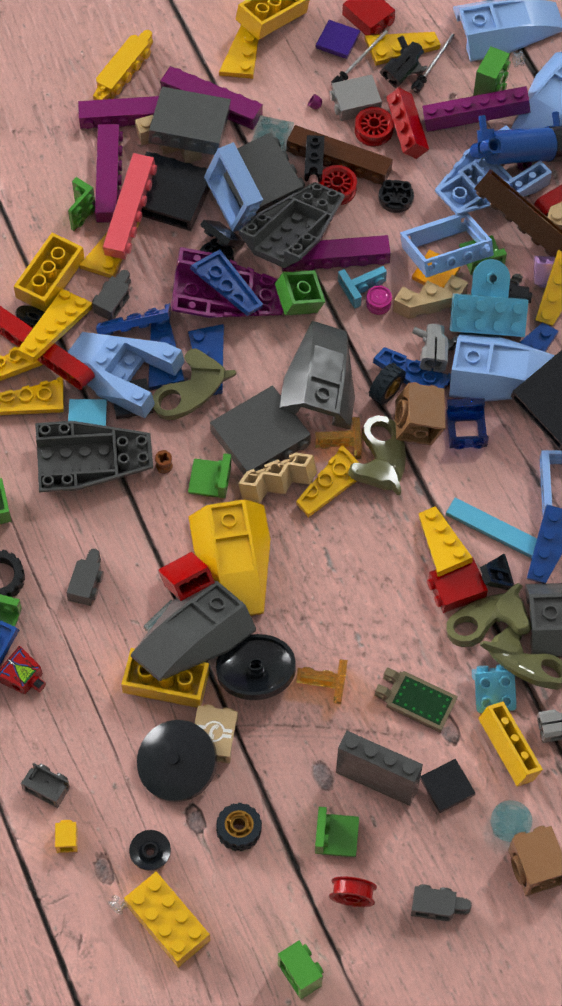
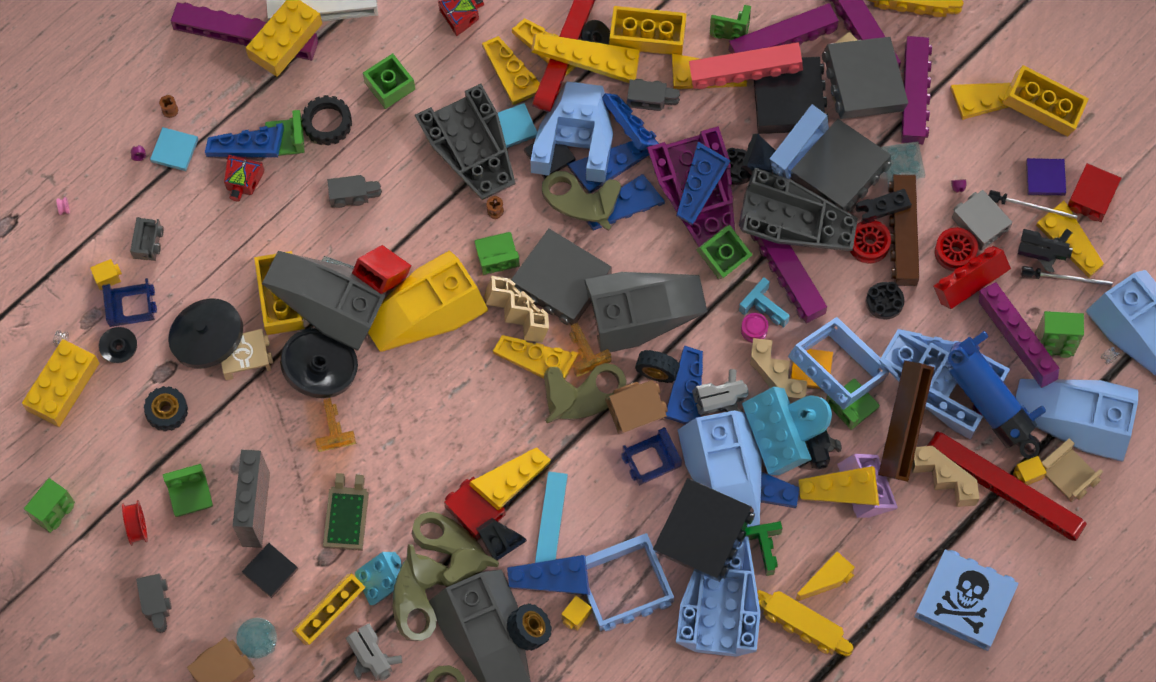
camera: 70 degrees right, 5 degrees up
none -> clear blue window [102,278,157,327]

